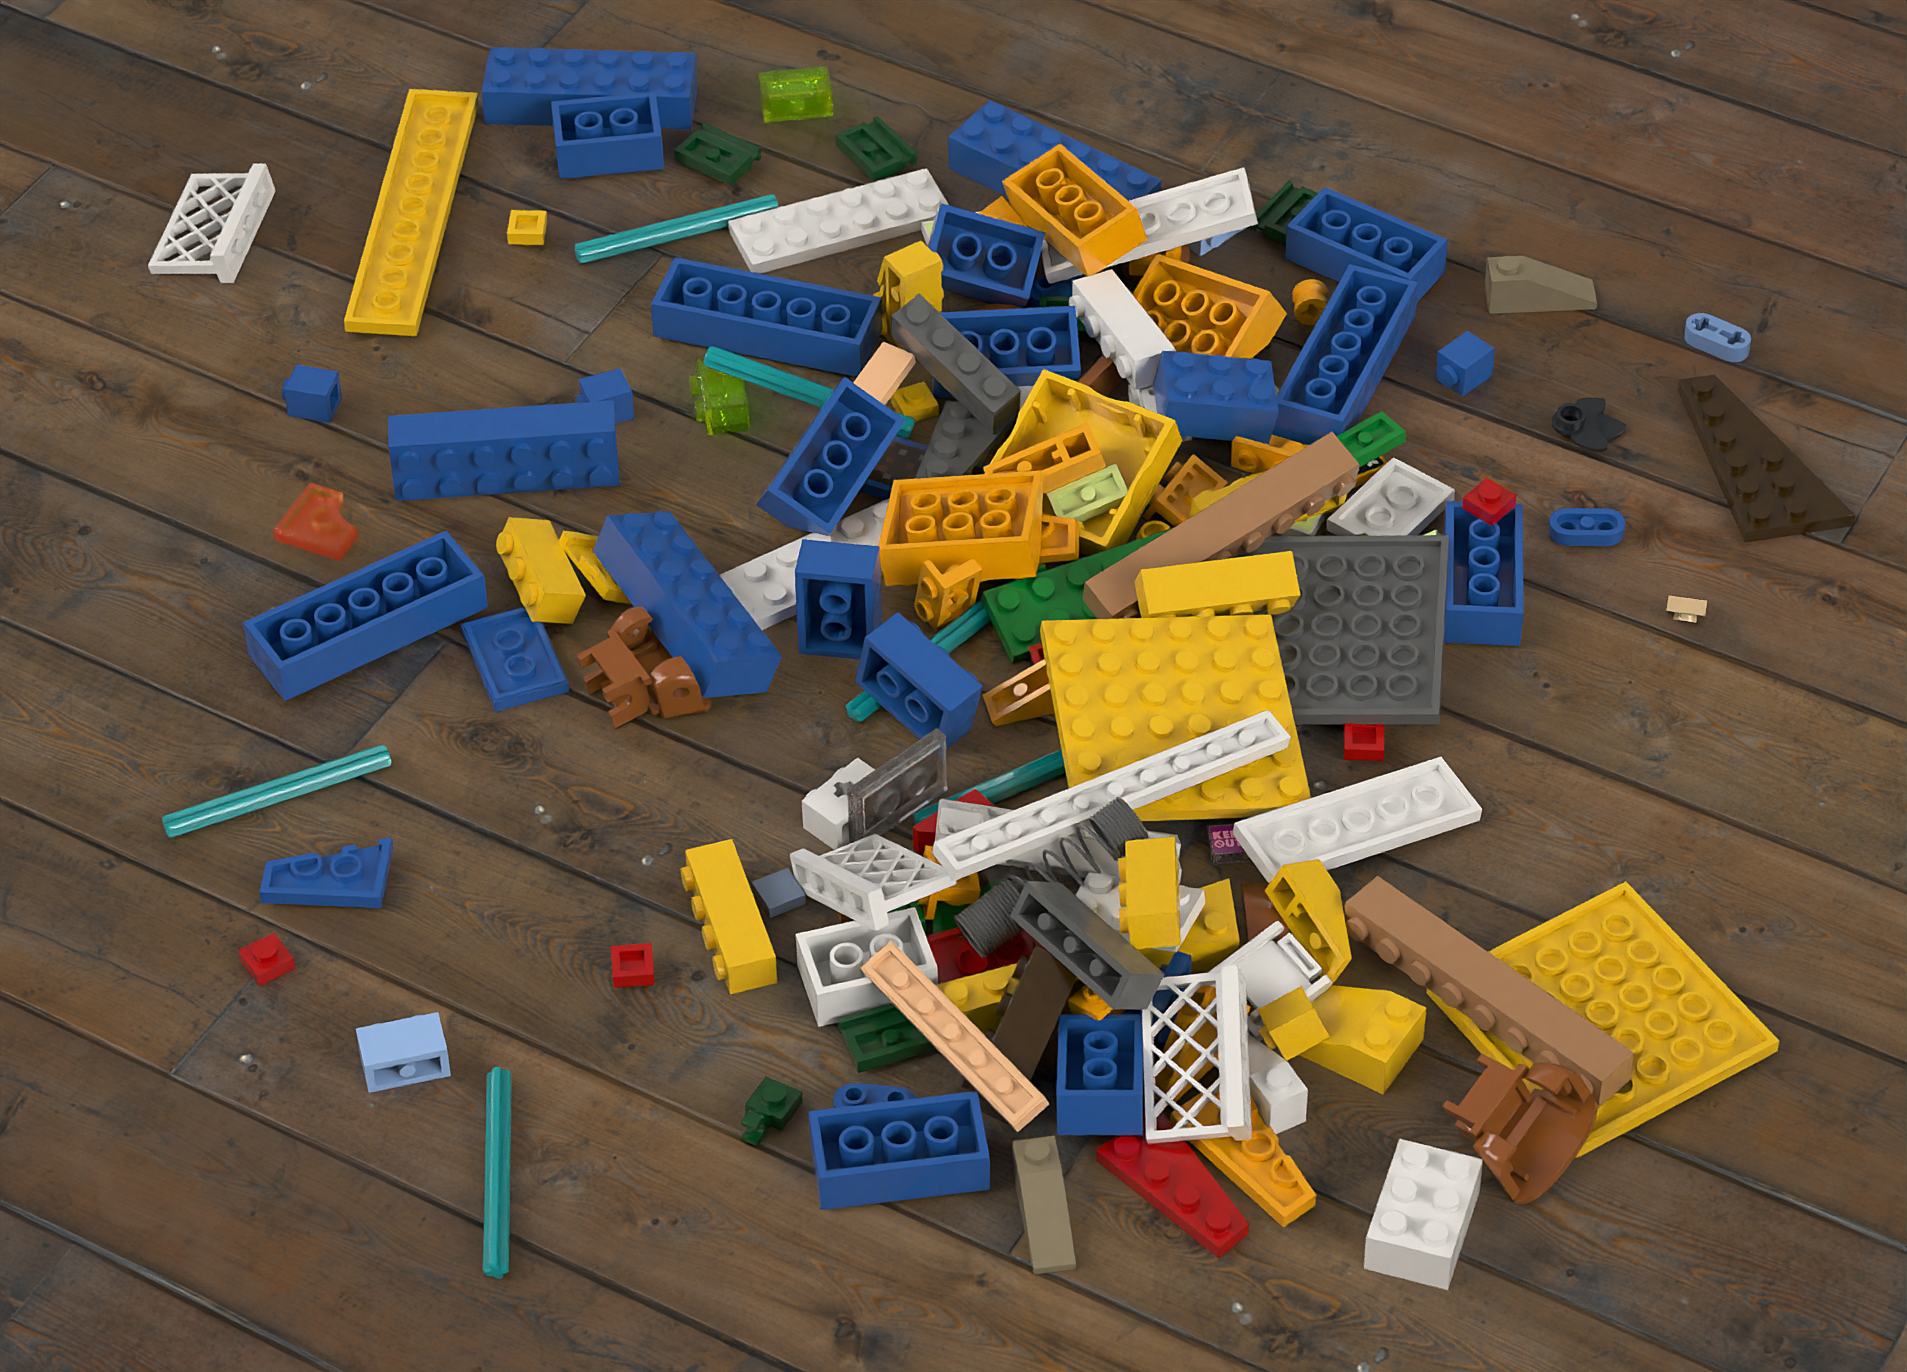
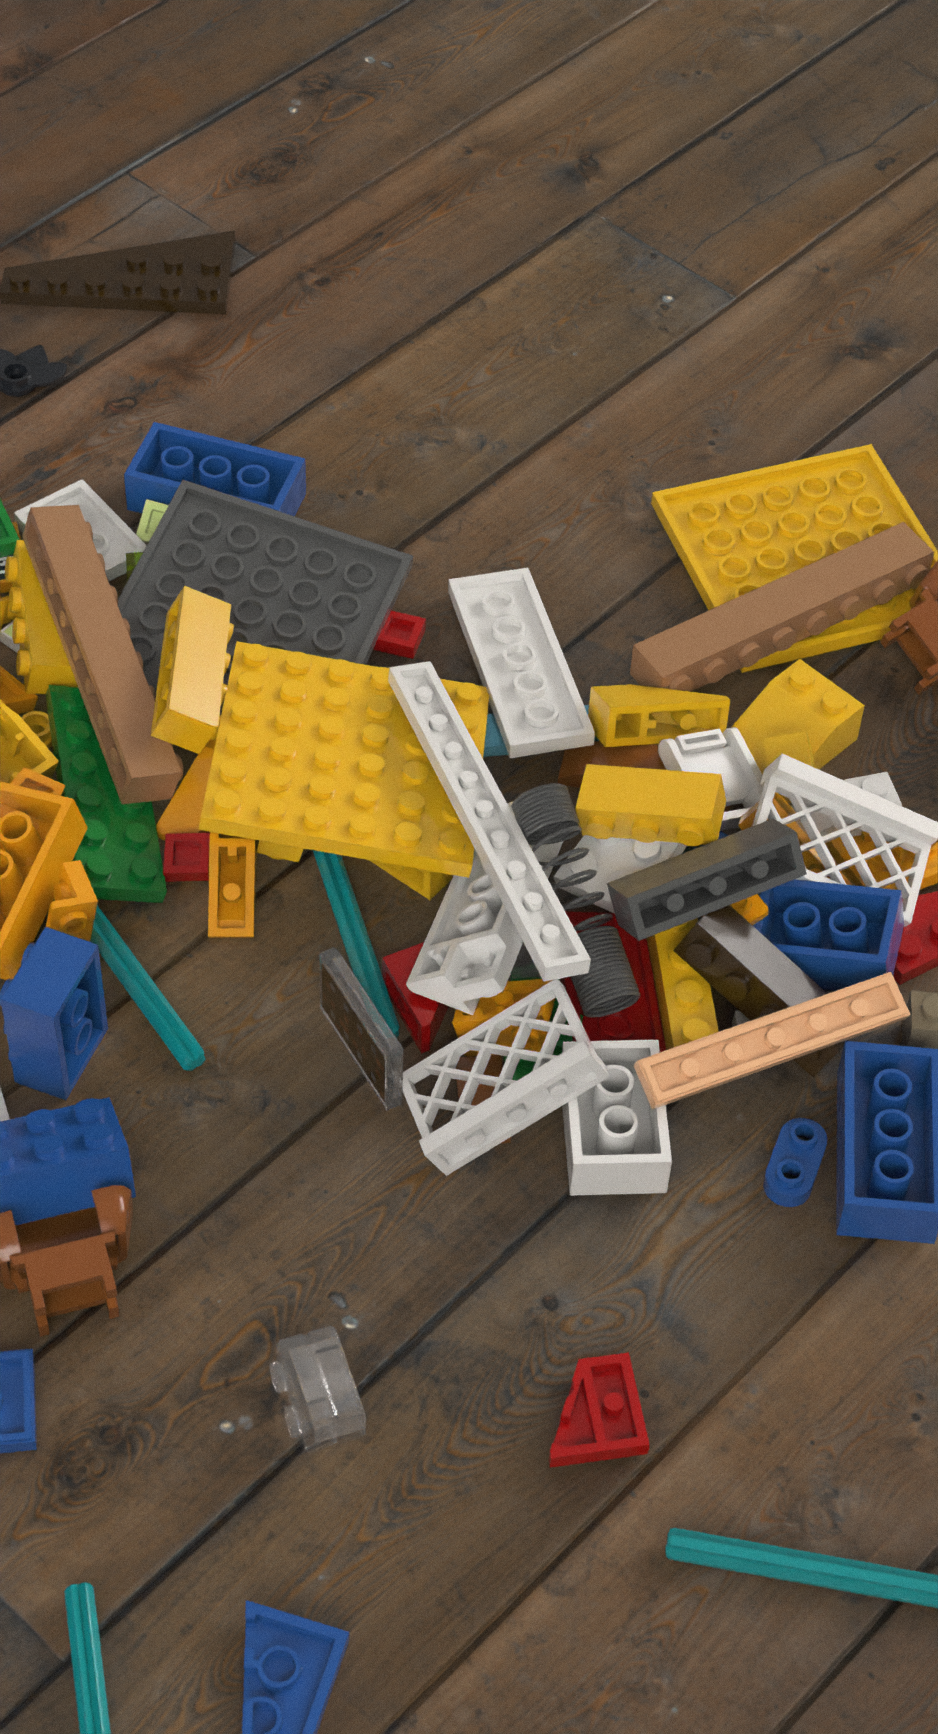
camera: 80 degrees left, 5 degrees up
light blue brick [356,1012,451,1093] -> none
red plate [611,943,655,988] -> none
yellow brick [680,839,777,995] -> none
dark green plate [741,1076,803,1146] -> none
sand blue tile [752,868,806,918] -> none
white brick [802,758,893,850] -> none
dark green plate [838,1003,937,1073] -> none
blue brick [855,612,983,756] -> none
tile [1207,823,1252,865] -> none
red plate [1462,477,1517,526] -> none
blue plate [1548,508,1625,546] -> none
tan plate [1666,596,1707,622] -> none
none -> clear brick [269,1325,366,1453]
none -> red wing [548,1352,650,1468]

